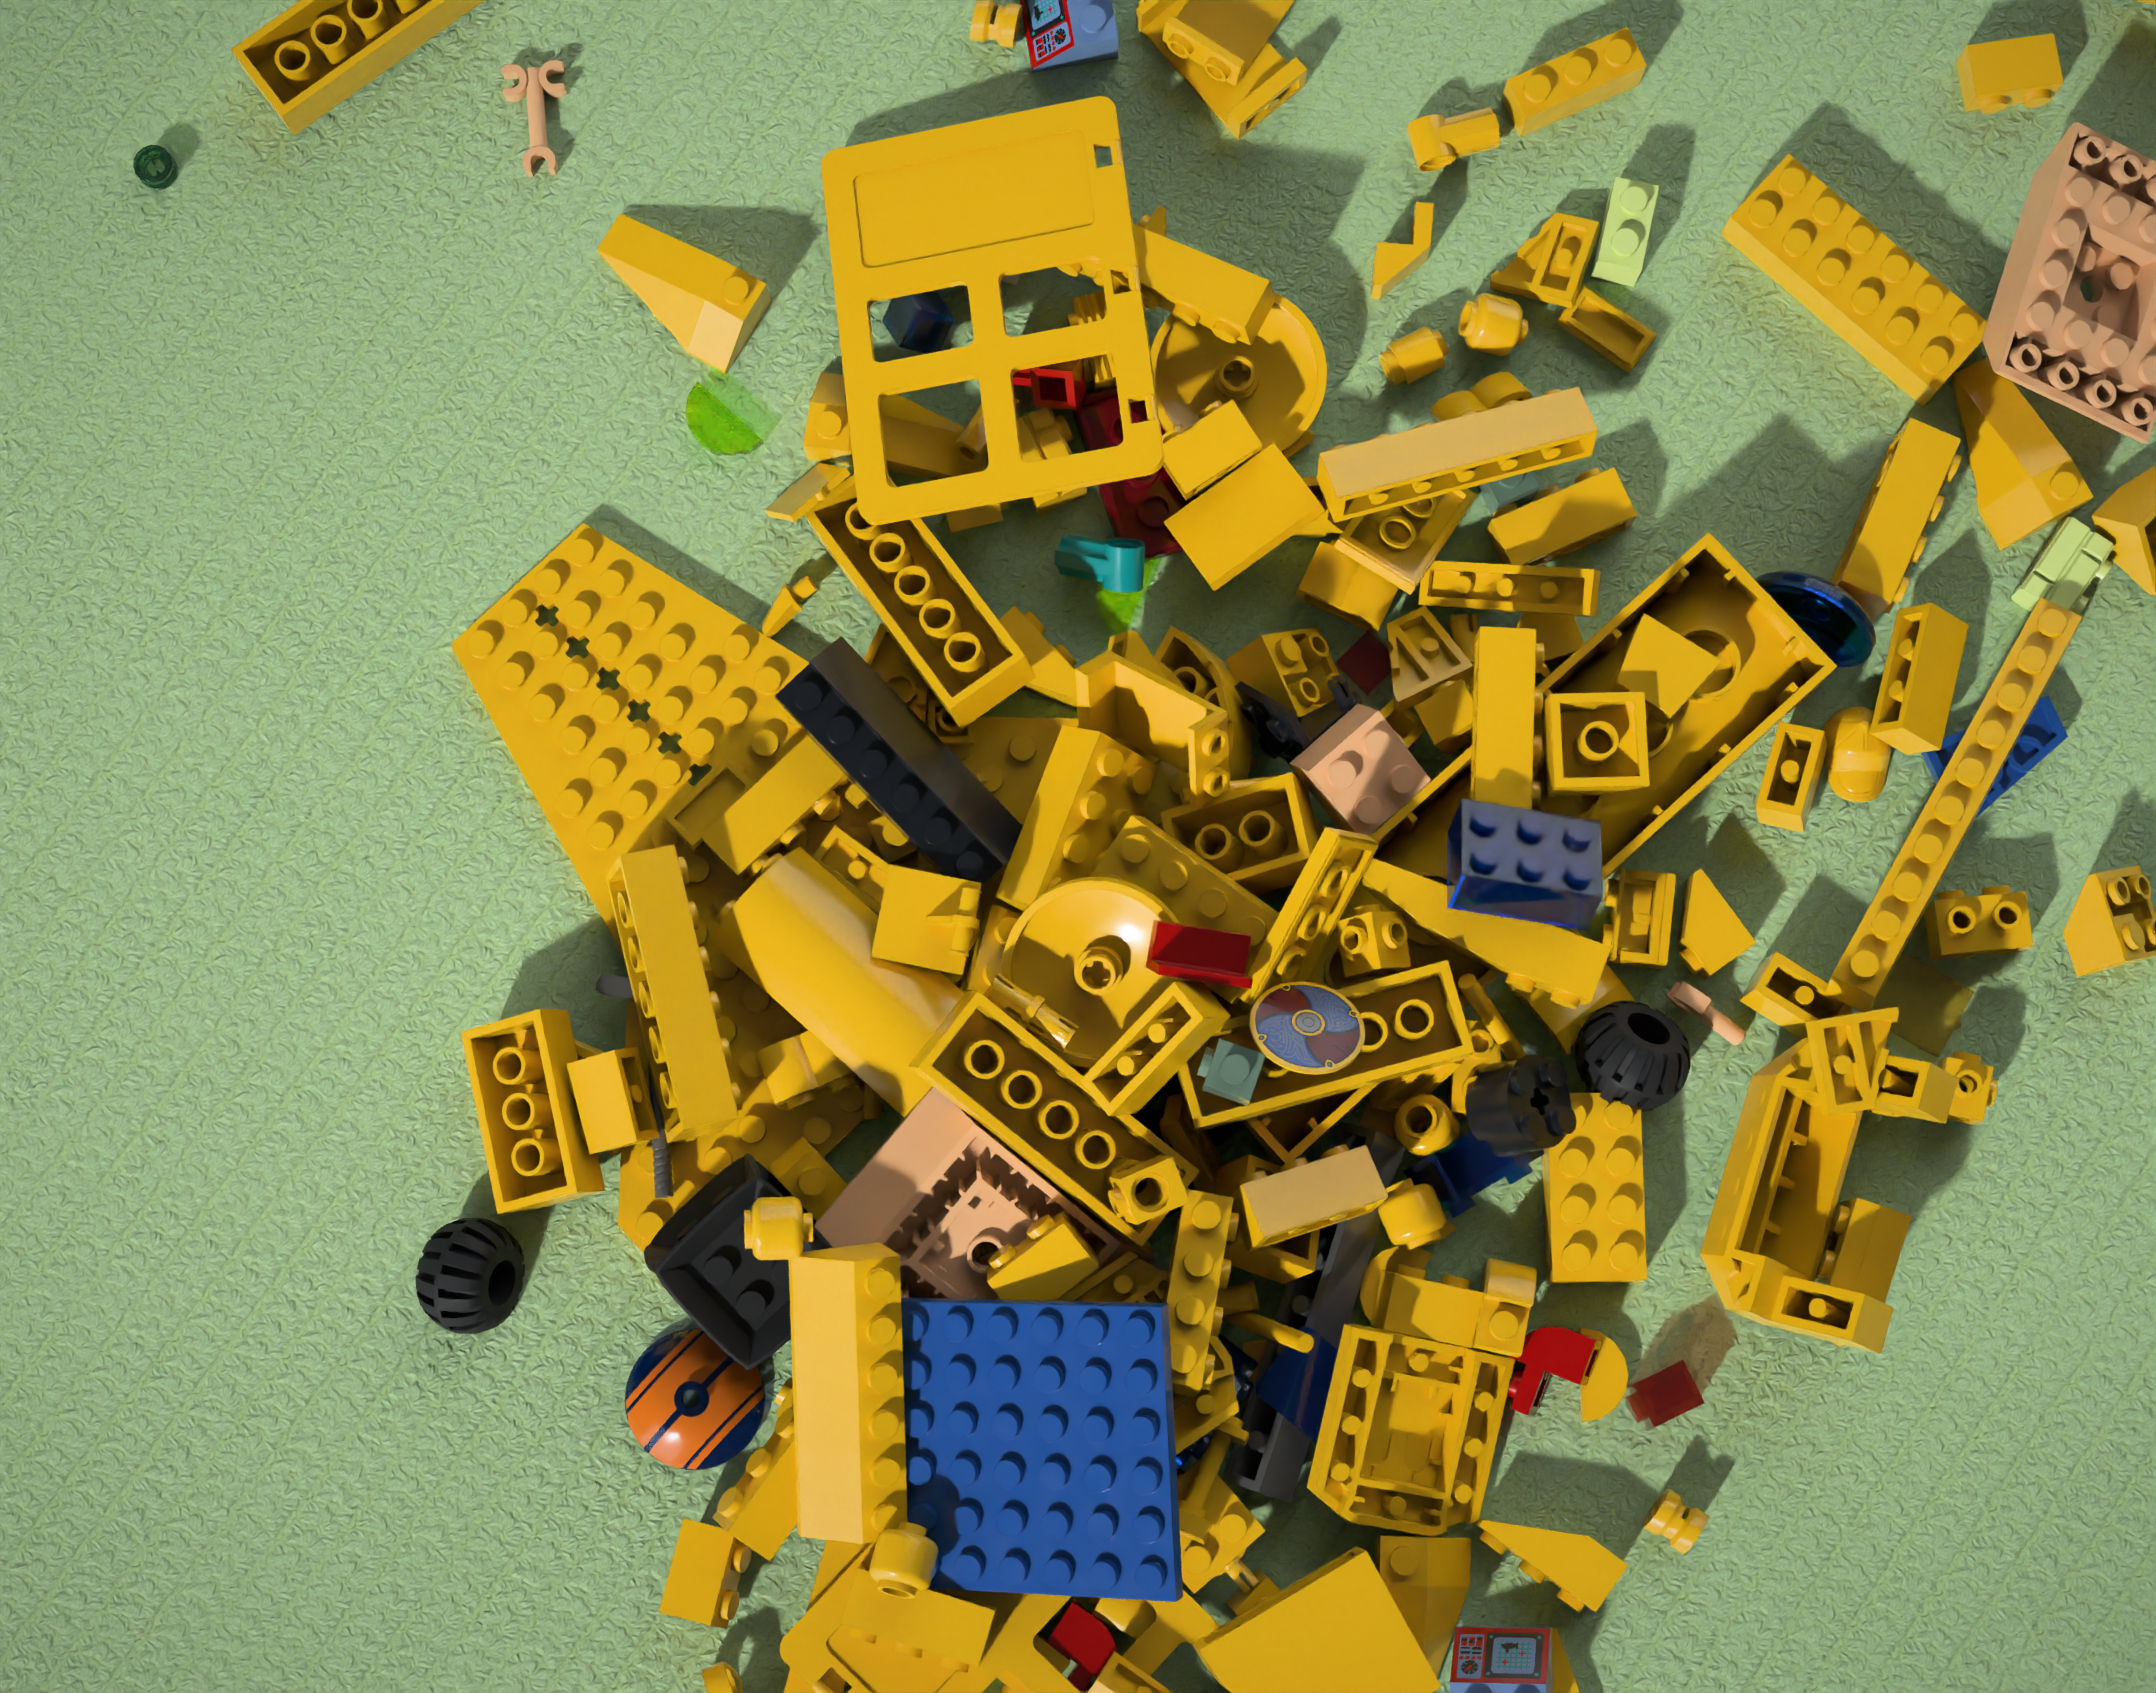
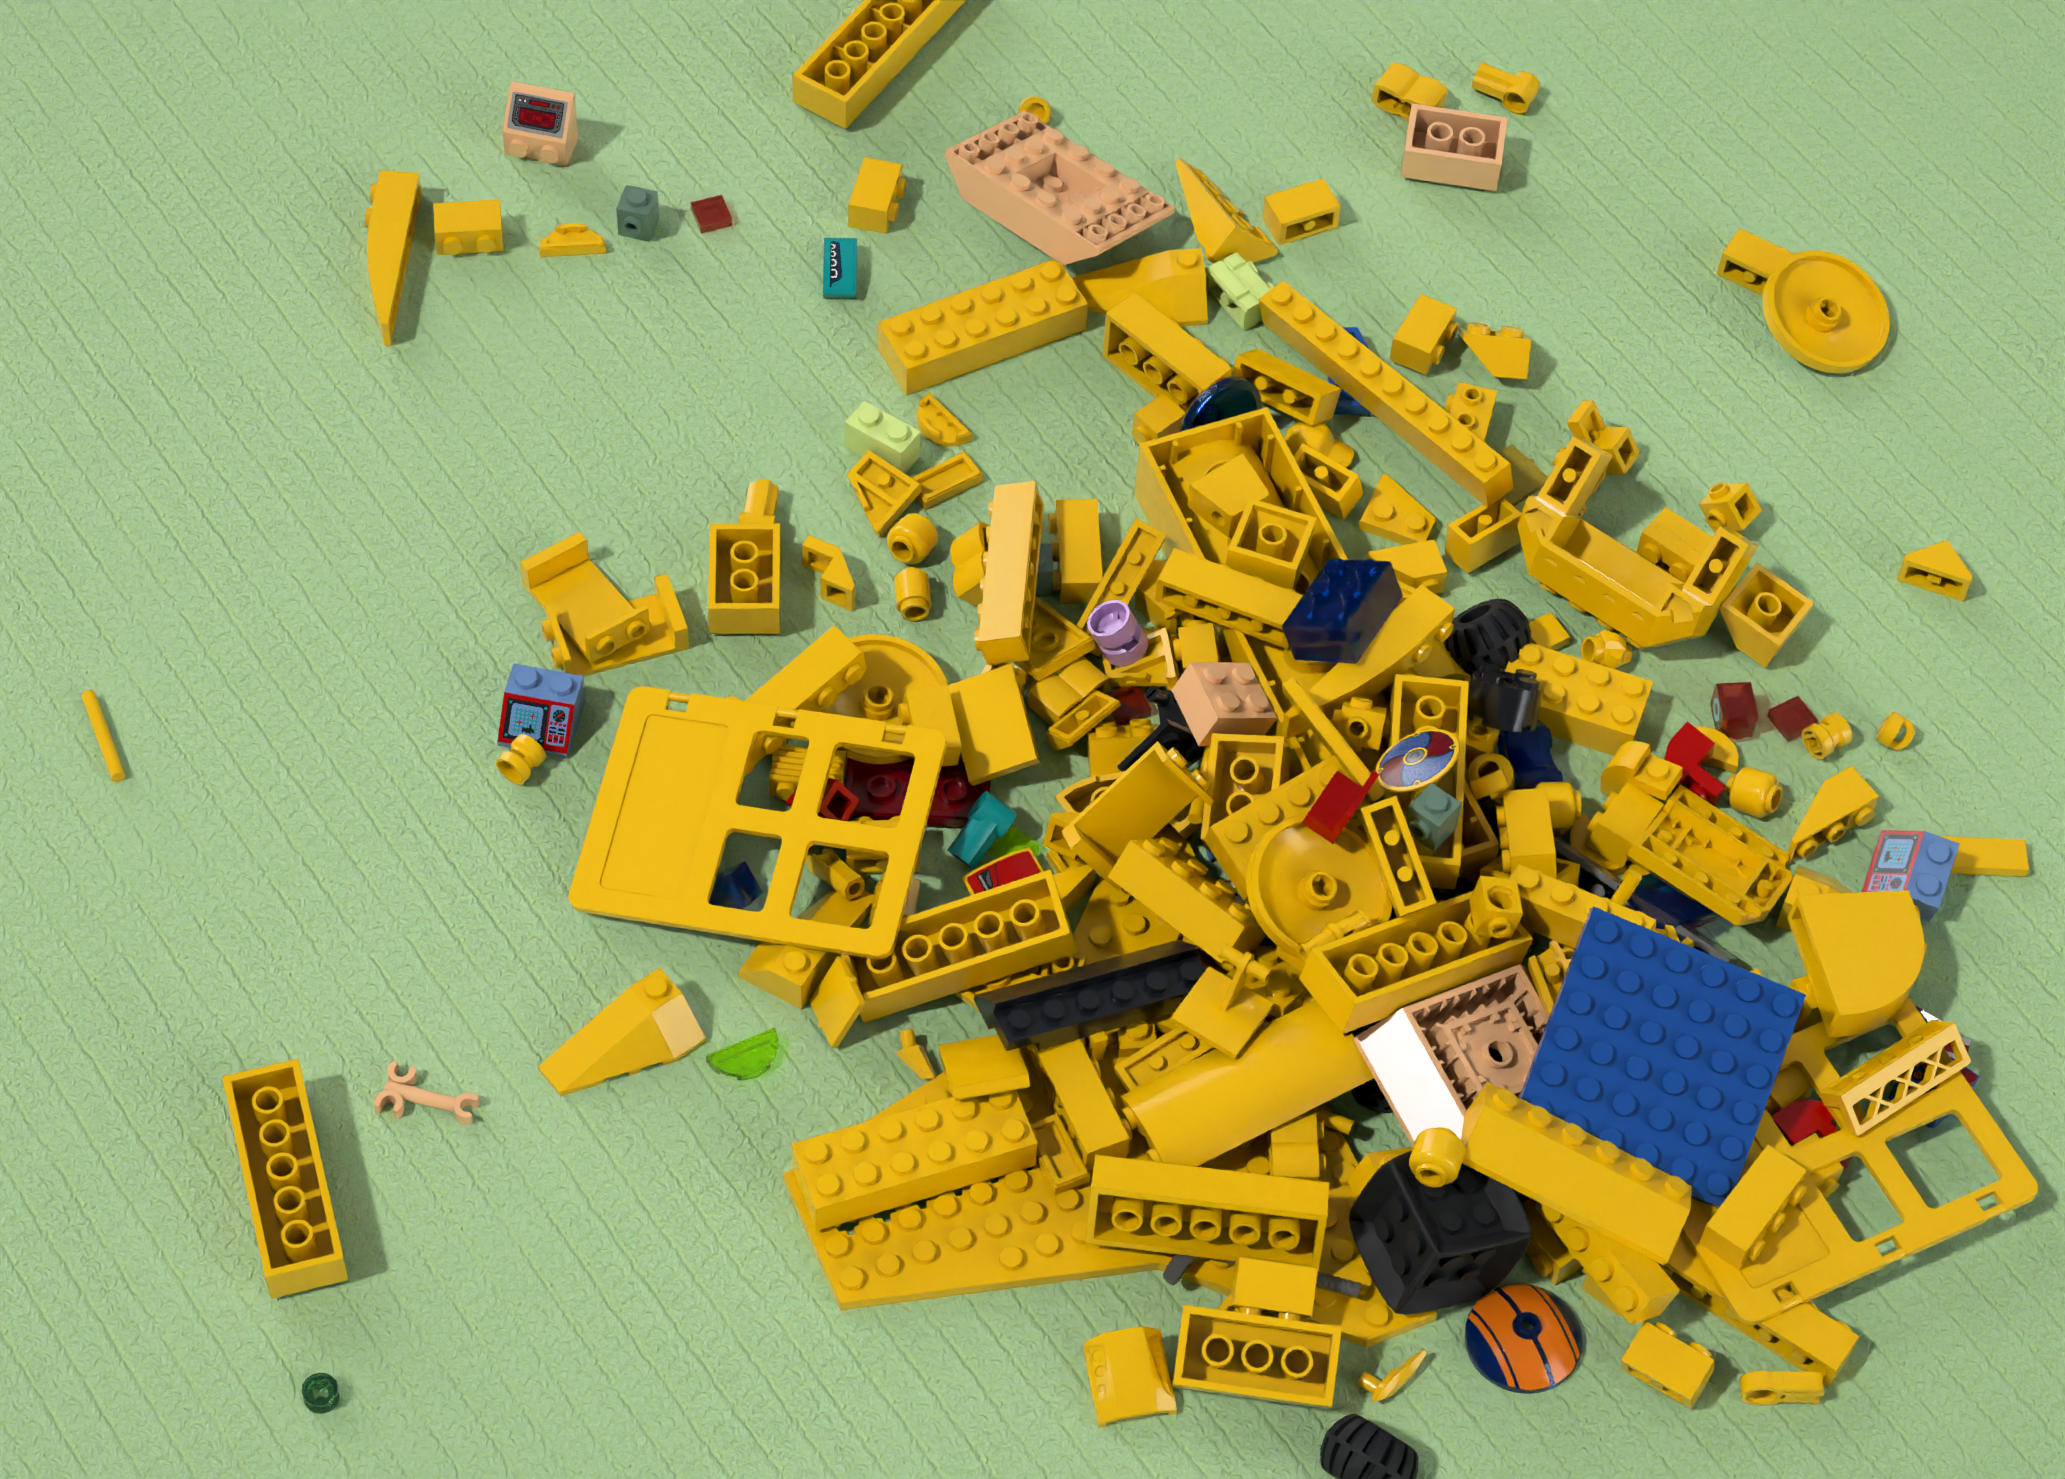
camera: 75 degrees left, 25 degrees down
yellow head [870,1522,938,1599] -> none
yellow brick [986,1211,1099,1301] -> none
yellow brick [1501,27,1647,137] -> none
light nougat bar [1666,981,1746,1045] -> none
yellow wing [1805,1007,1899,1116] -> none
none -> yellow brick [708,524,781,634]
none -> yellow brick [791,1090,1038,1231]
none -> teal slope [823,238,857,299]
none -> yellow tile [917,392,972,447]
none -> yellow tile [938,1034,1030,1101]
none -> red slope [961,847,1044,895]
none -> yellow slope [1046,690,1121,751]
none -> yellow slope [1083,1326,1177,1428]
none -> lavender wheel [1087,600,1148,667]
none -> yellow brick [1132,393,1186,444]
none -> yellow bar [1358,1349,1426,1402]
none -> yellow wing [1359,473,1436,545]
none -> yellow brick [1390,294,1459,375]
none -> yellow piece [1468,769,1510,800]
none -> yellow tile [1529,612,1570,650]
none -> yellow brick [1567,400,1640,475]
none -> yellow rock [1581,630,1632,669]
none -> yellow brick [1698,482,1762,532]
none -> yellow slope [1720,562,1814,668]
none -> yellow head [1725,766,1782,818]
none -> clear red tile [1767,696,1819,742]
none -> yellow tile [1875,711,1915,750]
none -> yellow slope [1897,540,1973,602]

